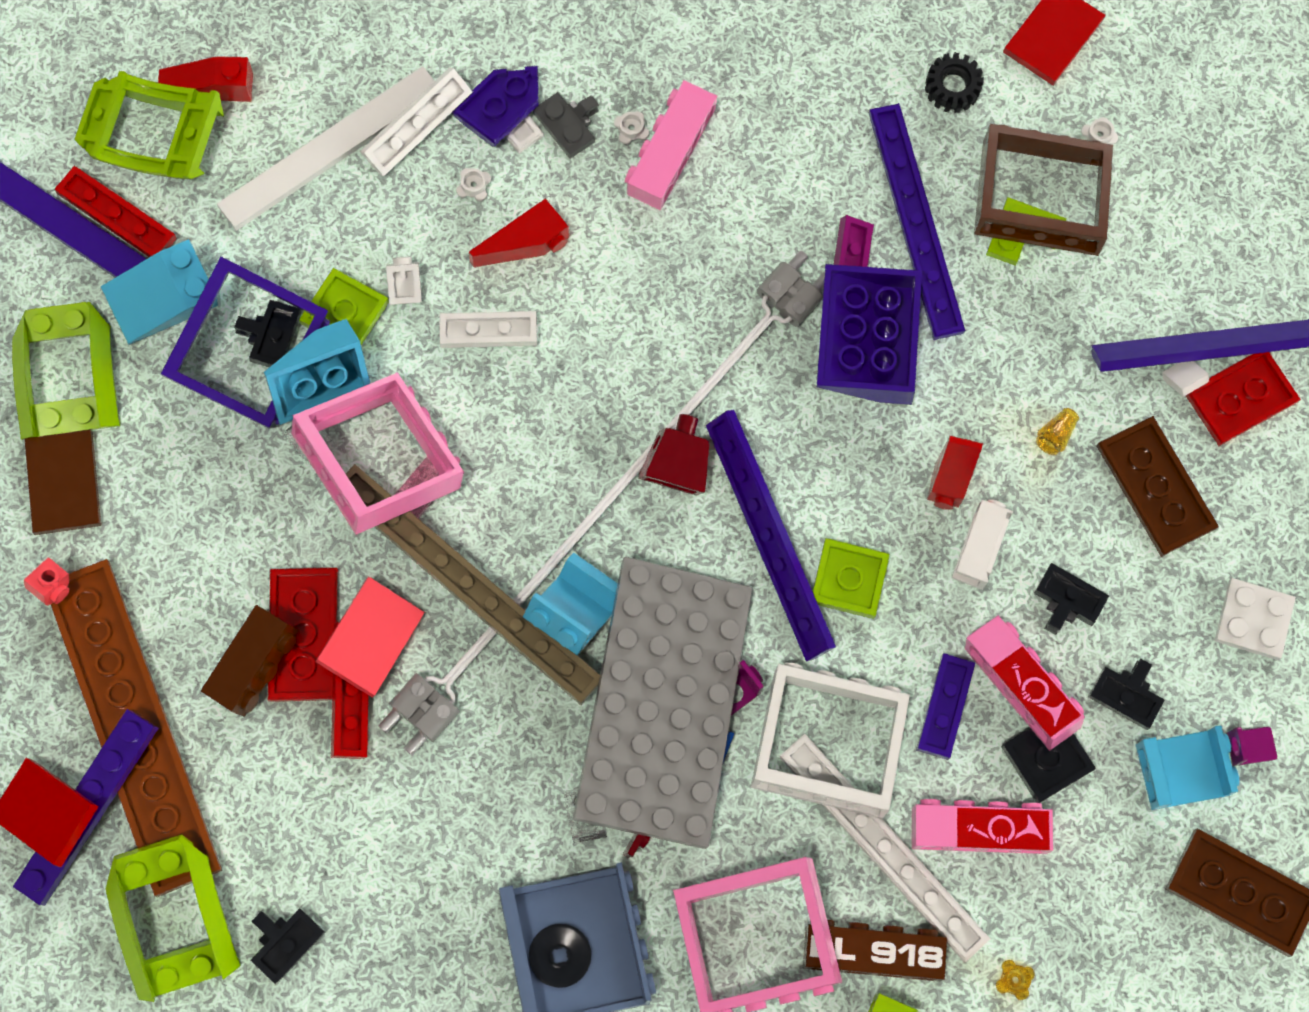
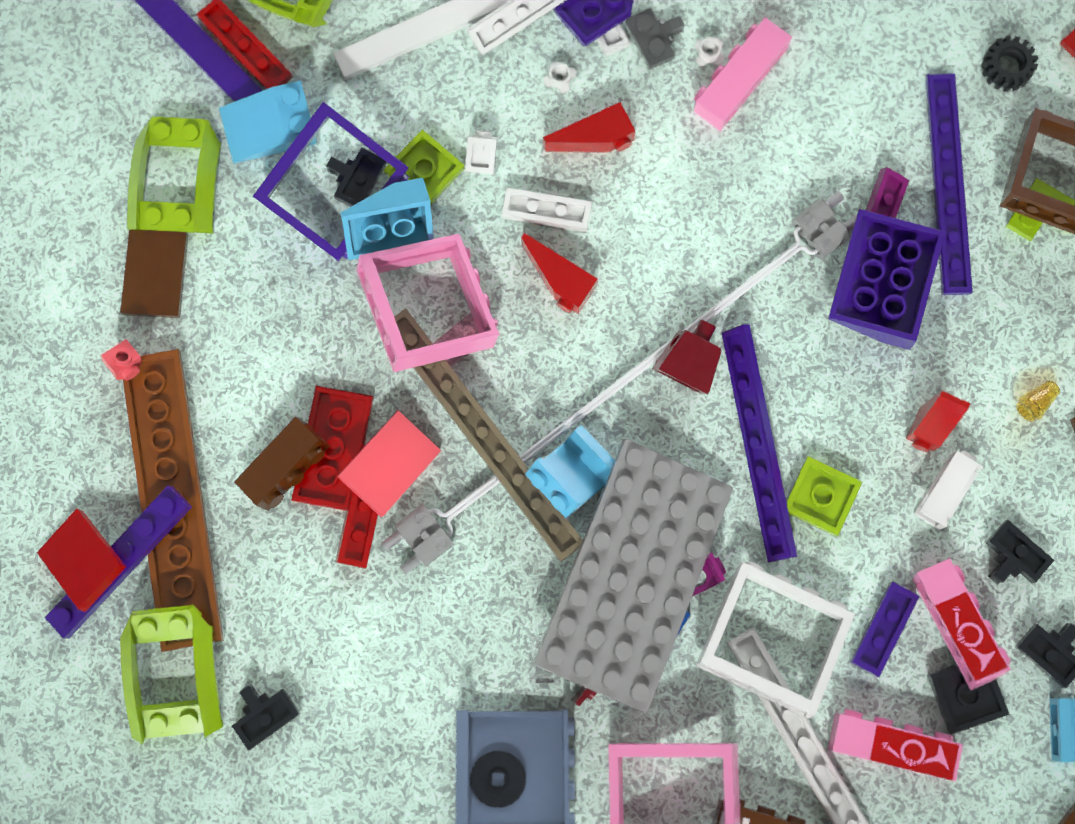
camera: 20 degrees right, 5 degrees up
none -> red slope [521,233,598,314]

